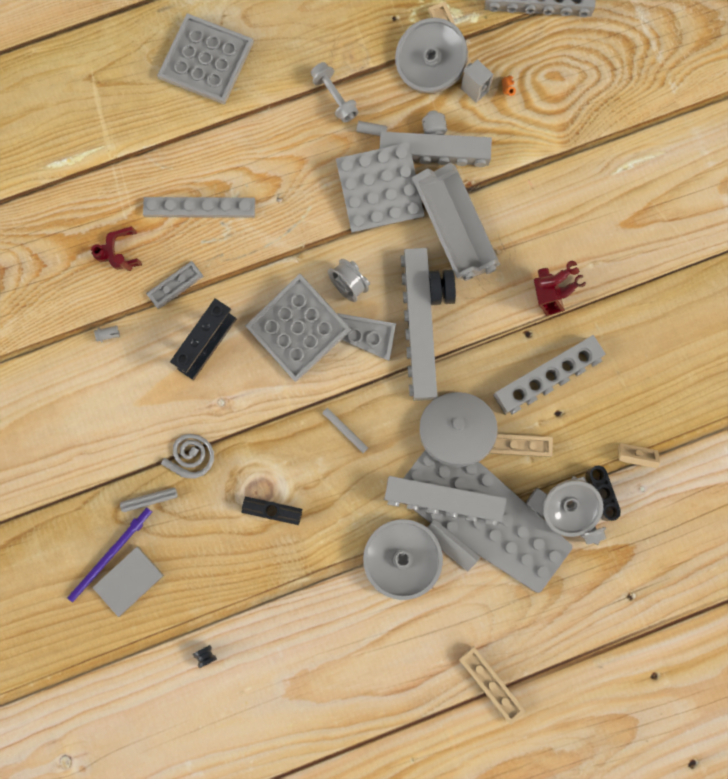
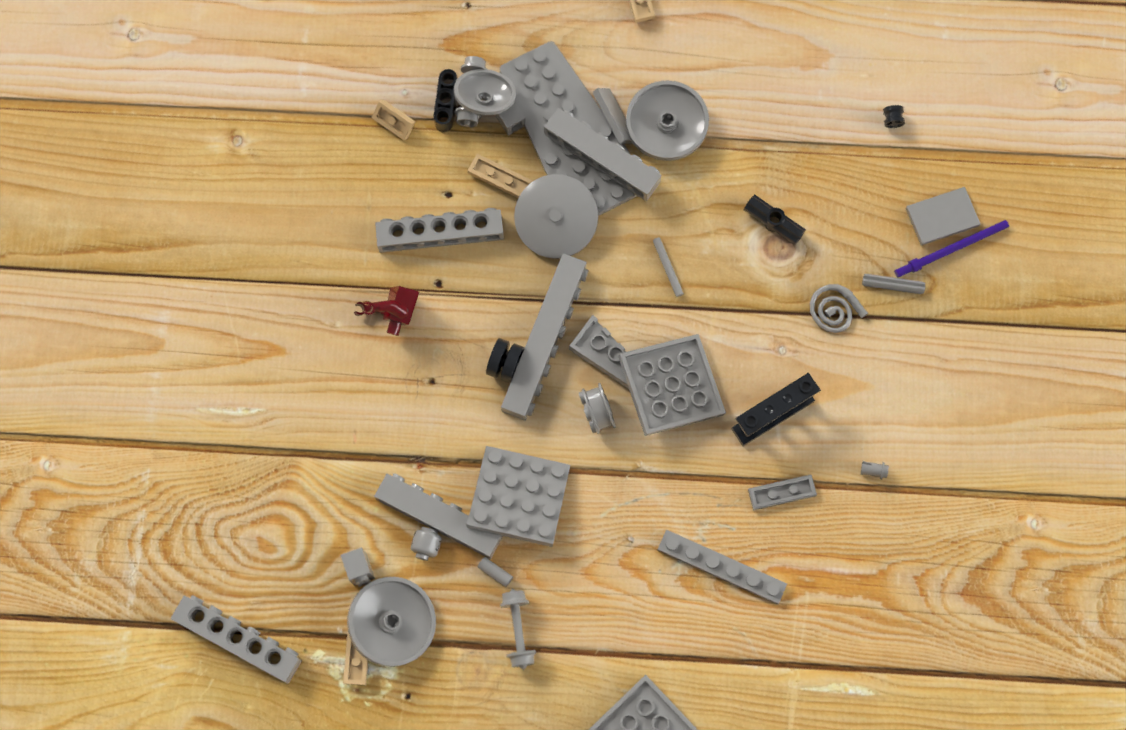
camera: 155 degrees left, 5 degrees down
dark red piece [91,226,142,271] -> none
light grey panel [412,163,501,281] -> none
orange arm [501,75,516,96] -> none

